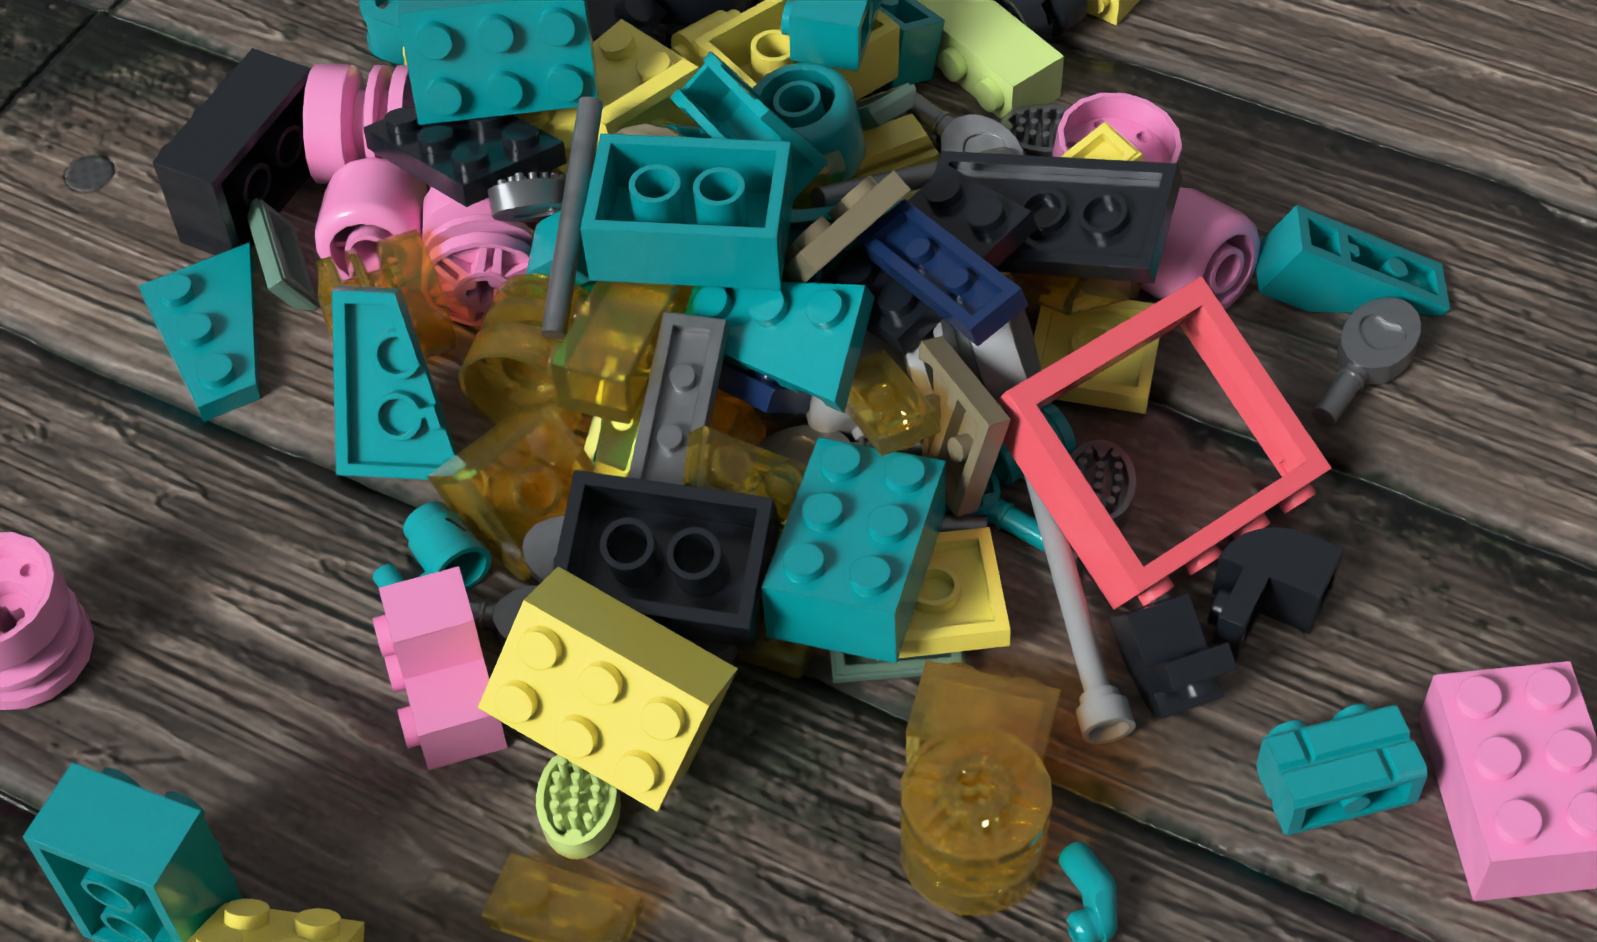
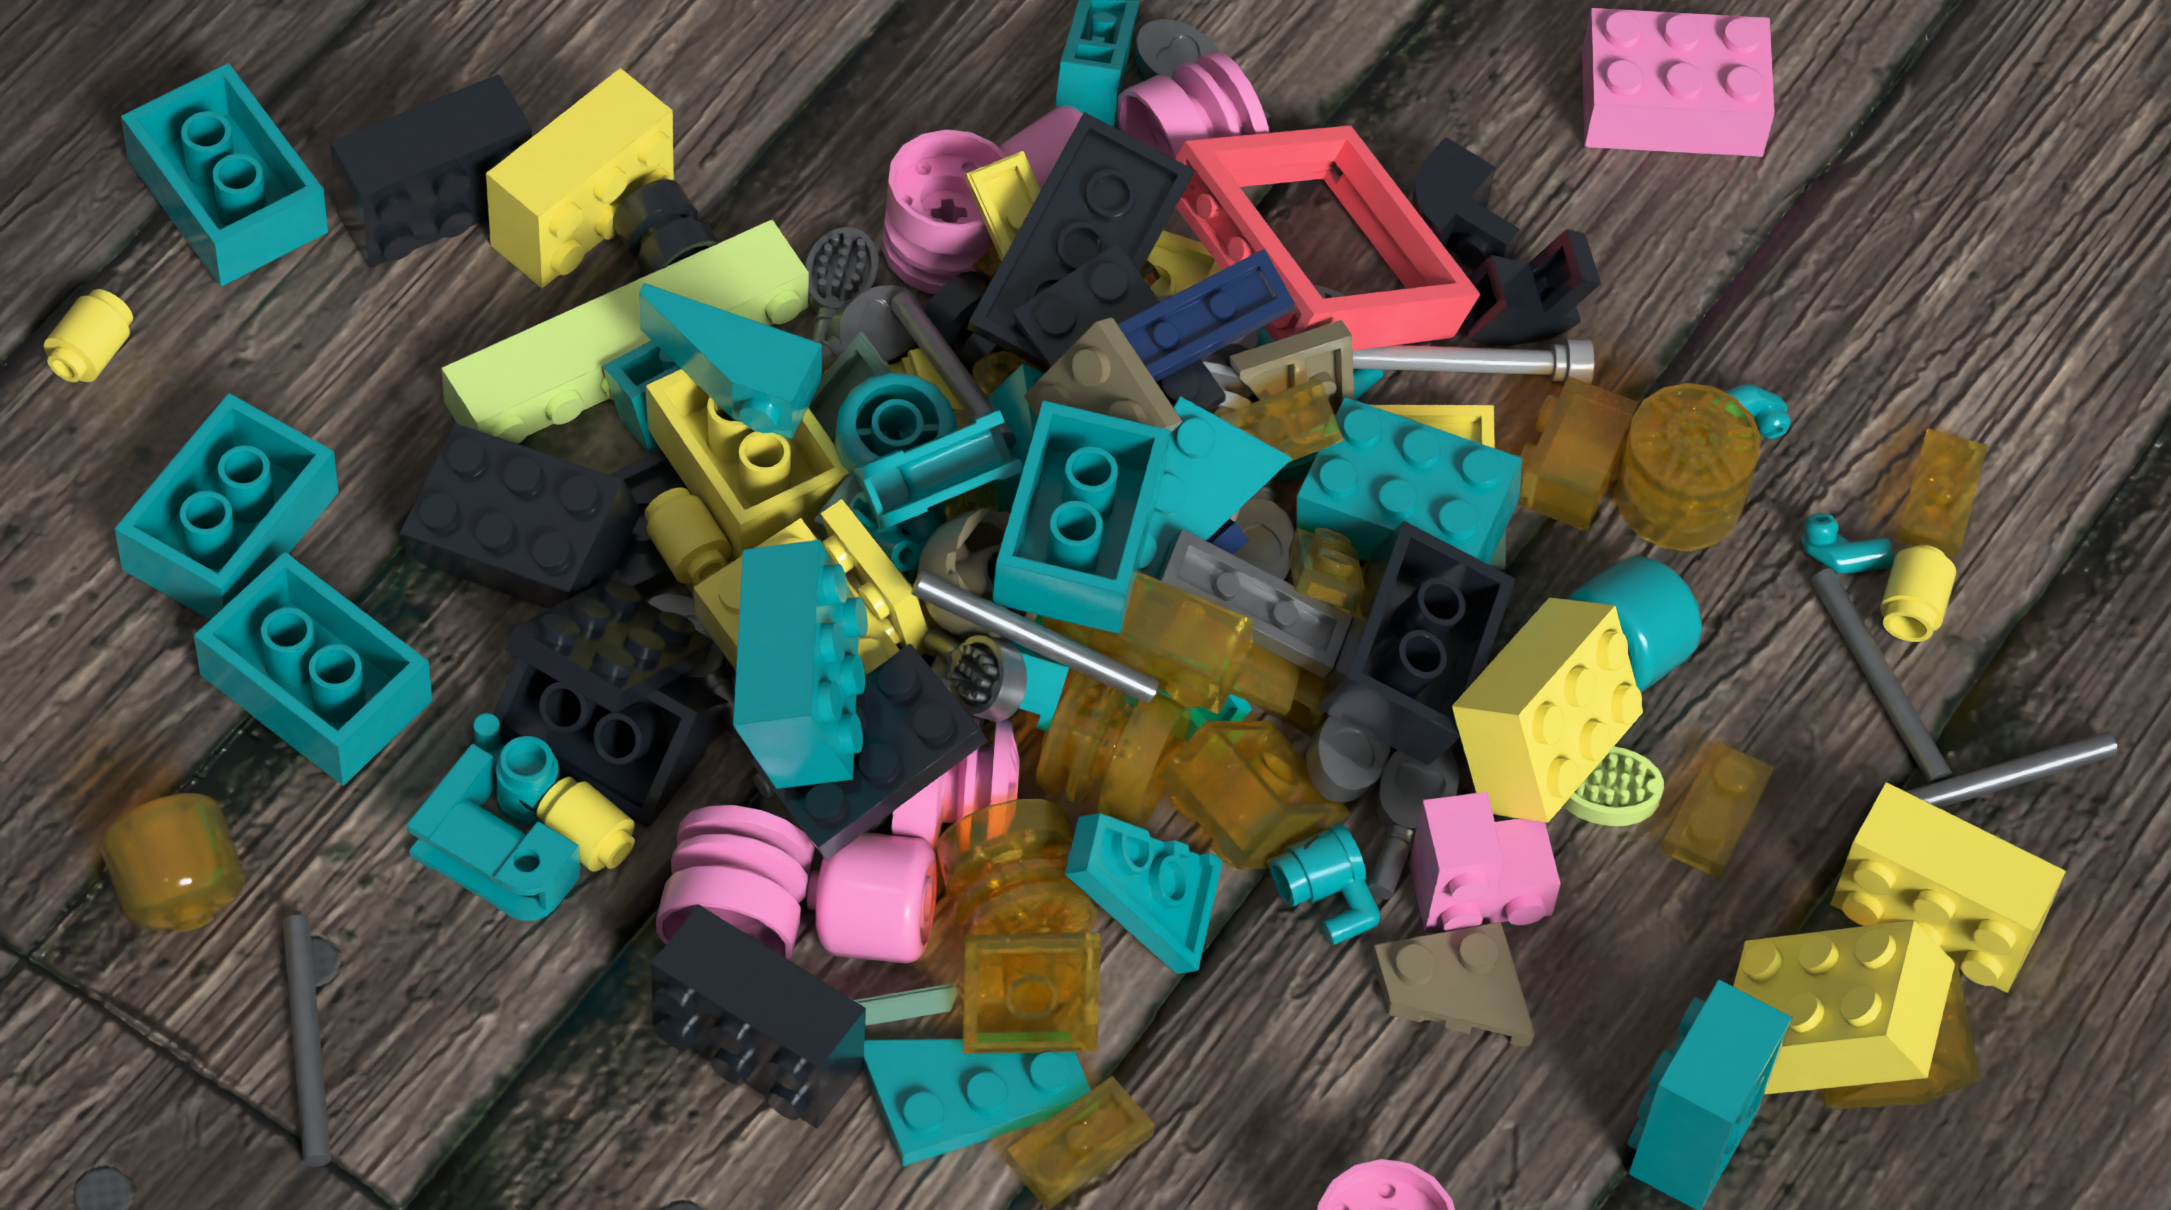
camera: 90 degrees left, 5 degrees up
teal brick [1256,704,1428,836] -> none
none -> clear yellow slope [959,933,1101,1054]
none -> clear yellow plate [1005,1076,1155,1210]
none -> bright pink wheel [1116,50,1269,159]
none -> dark tan wing [1372,922,1535,1047]
none -> teal head [1567,555,1702,692]

